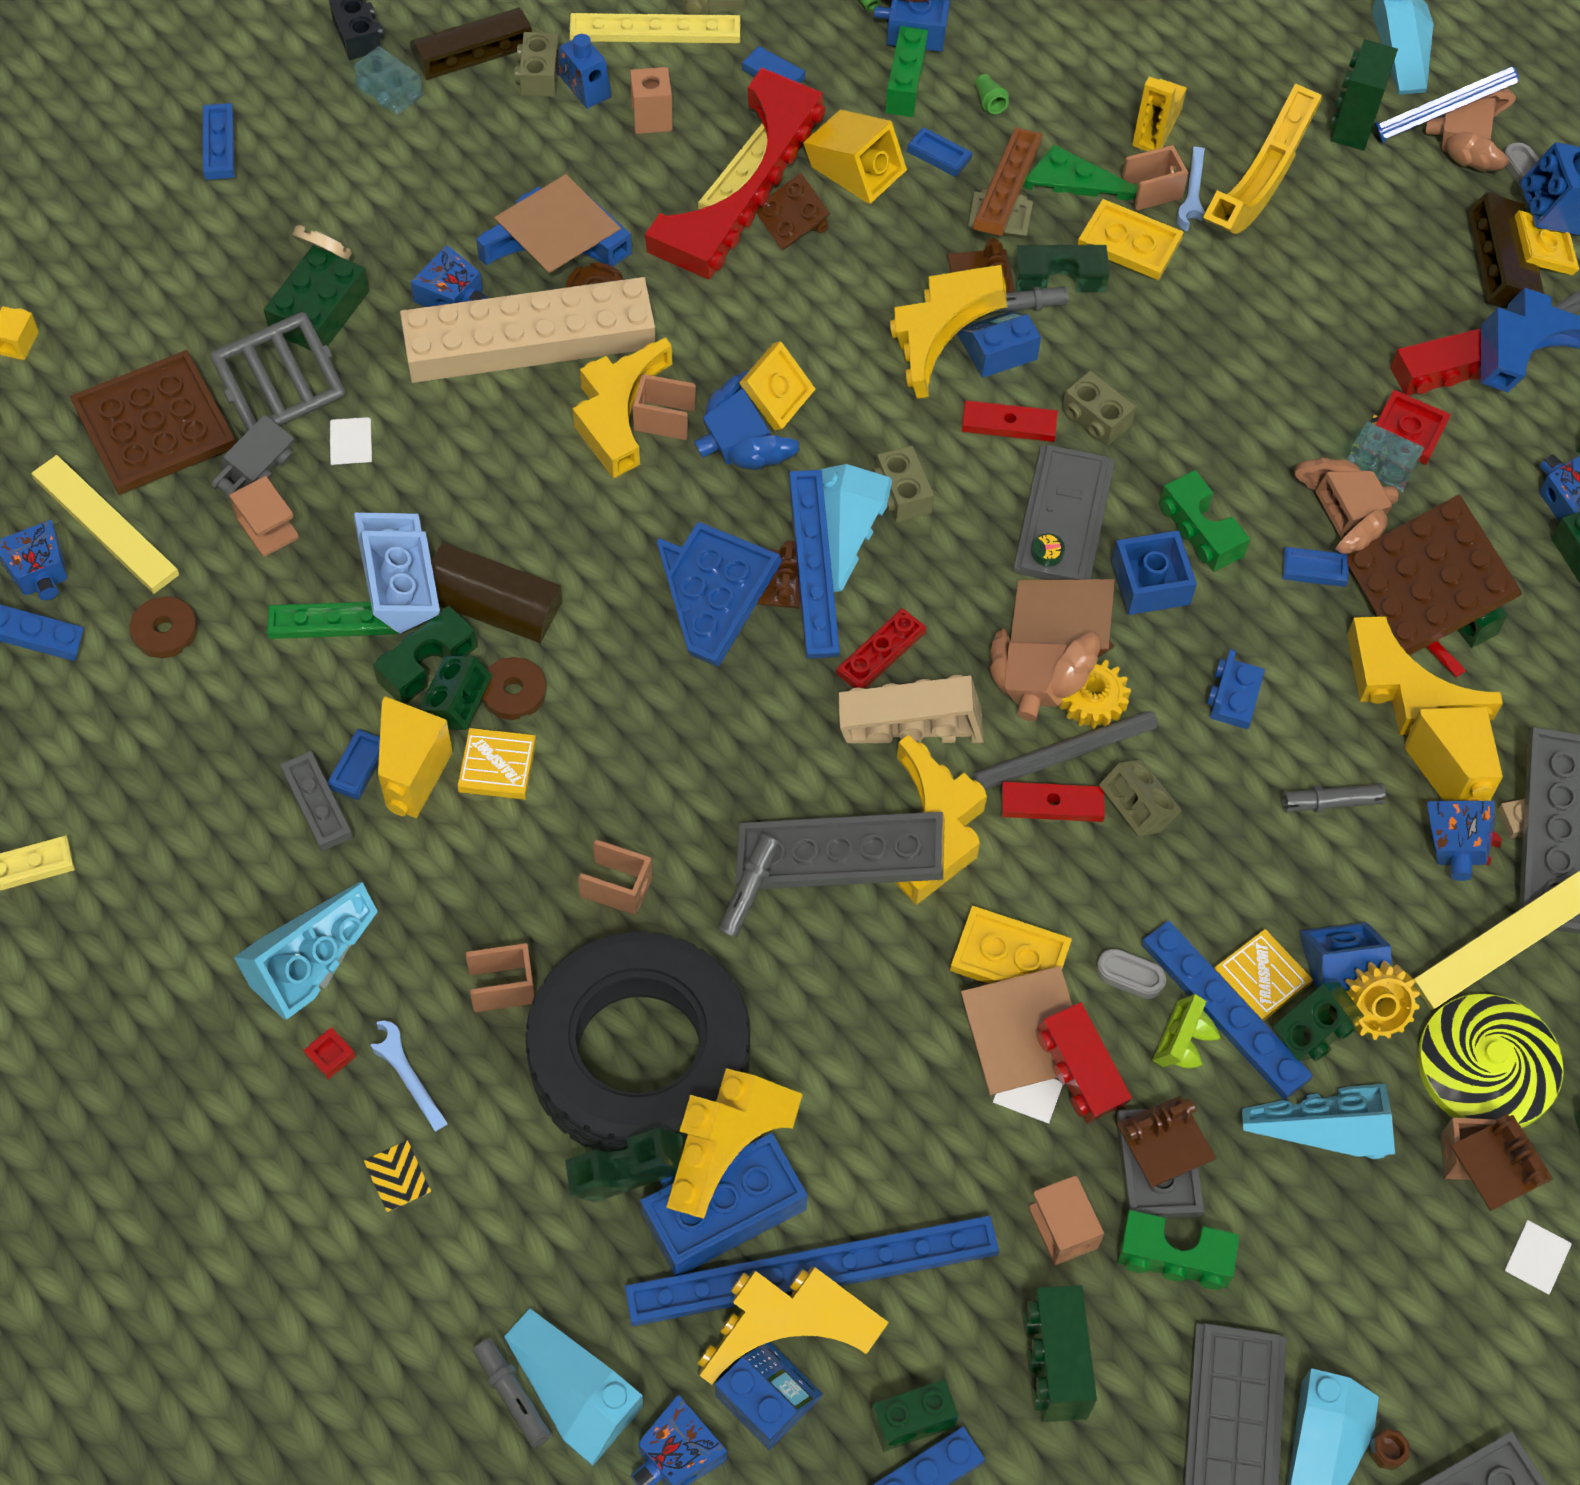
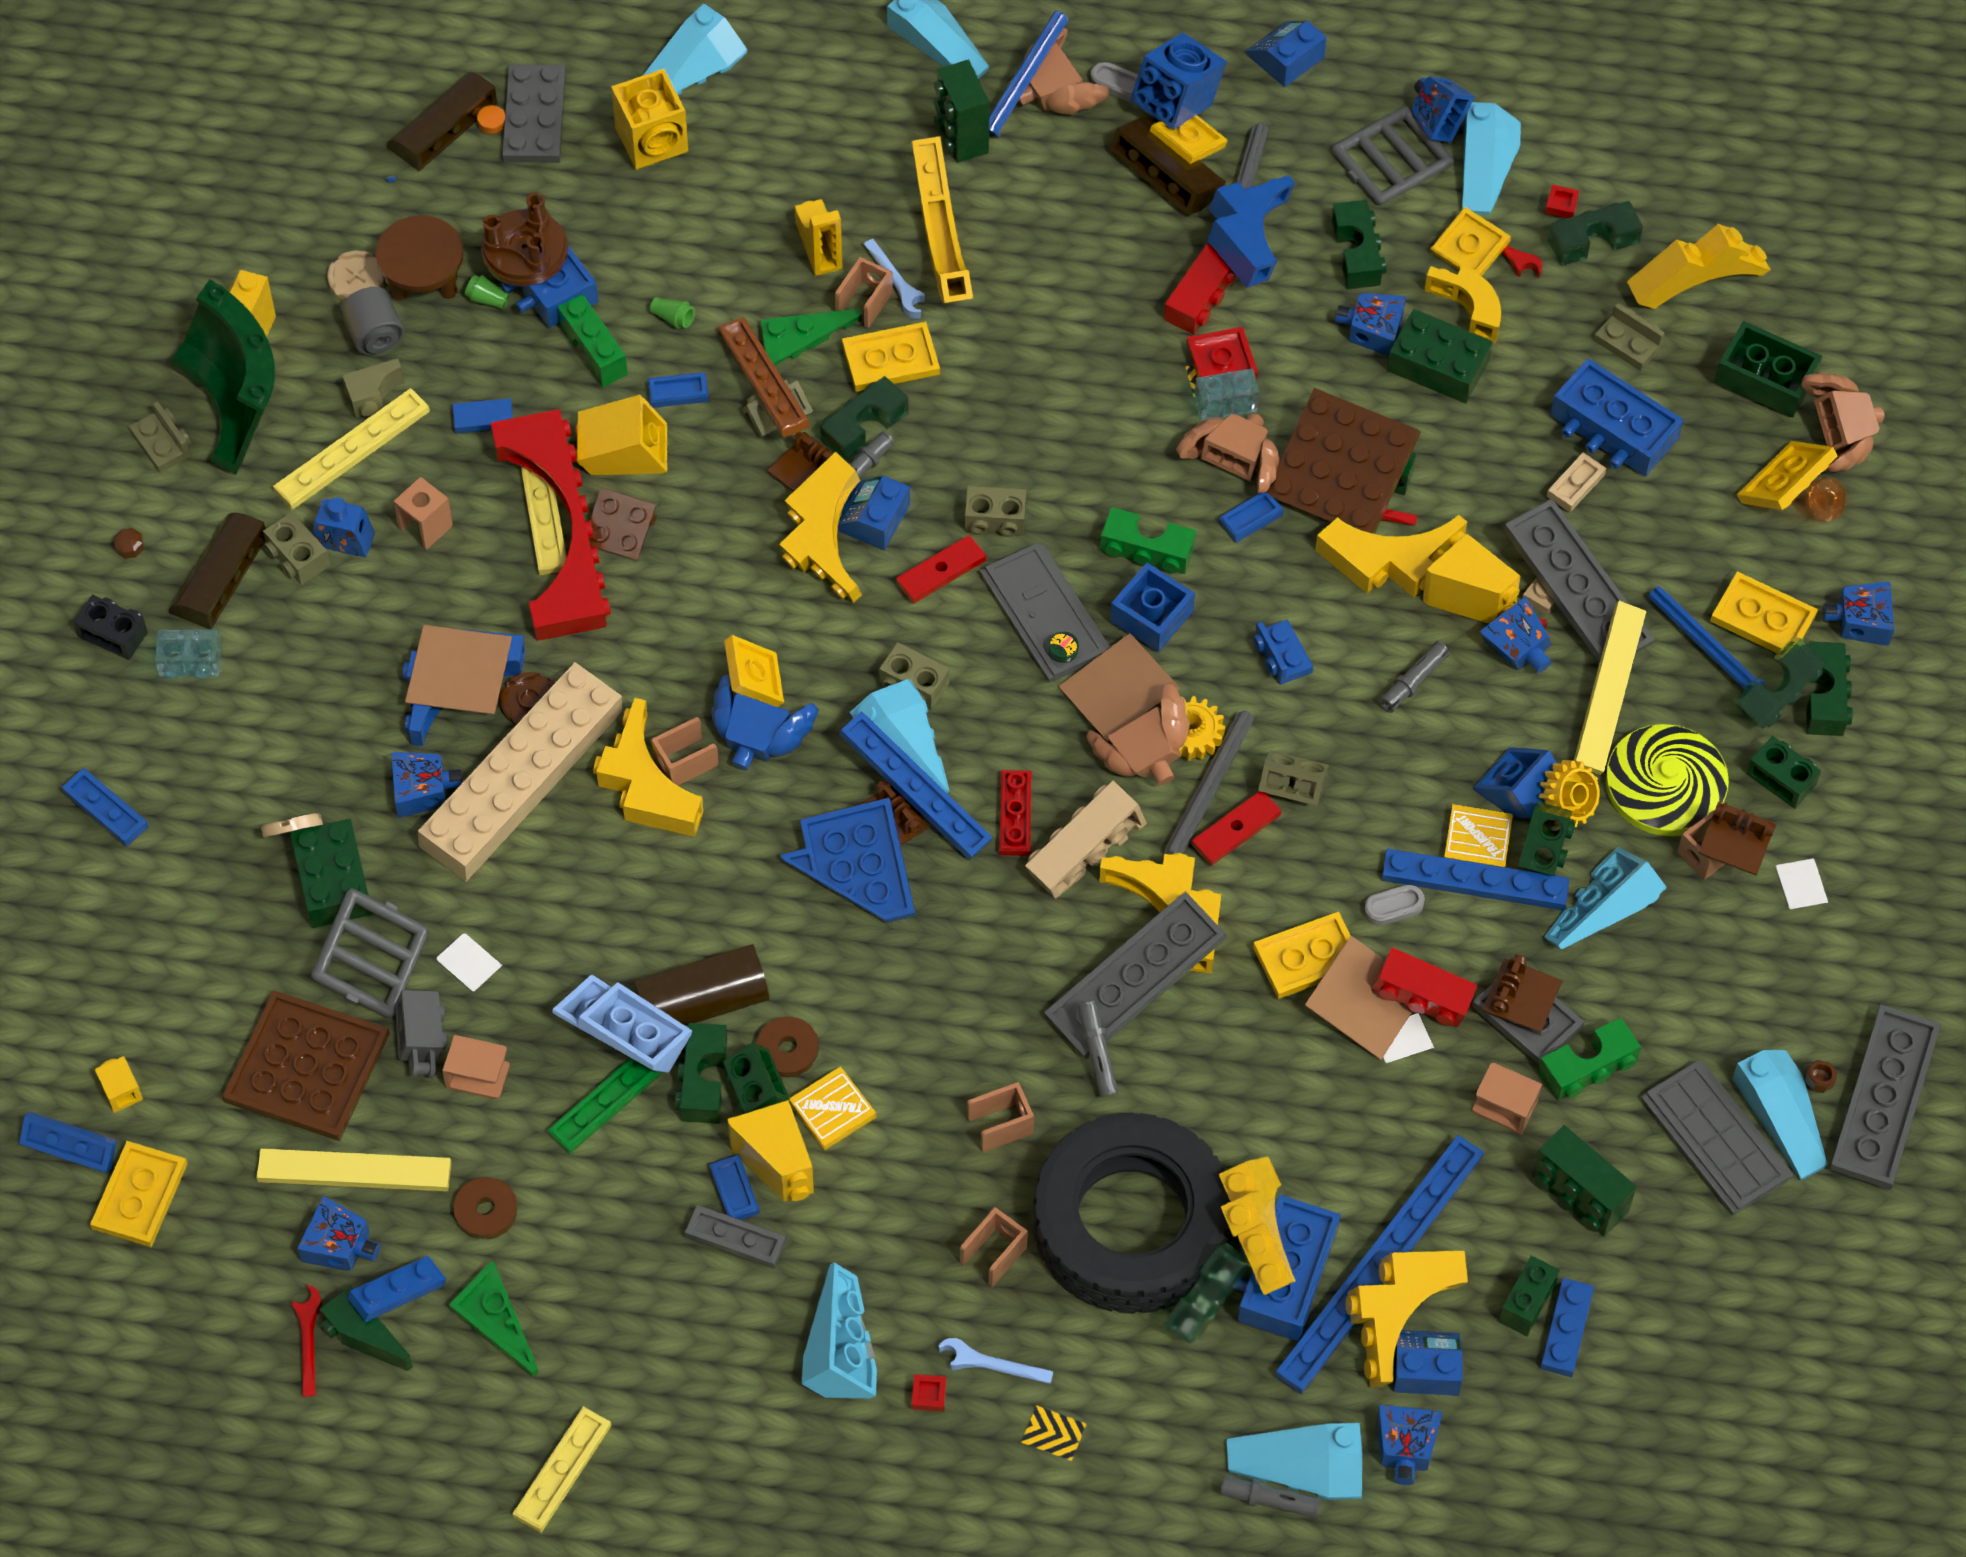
camera: 40 degrees left, 0 degrees up
lime tile [1152,994,1221,1068] -> none
none -> green wing [449,1261,539,1378]

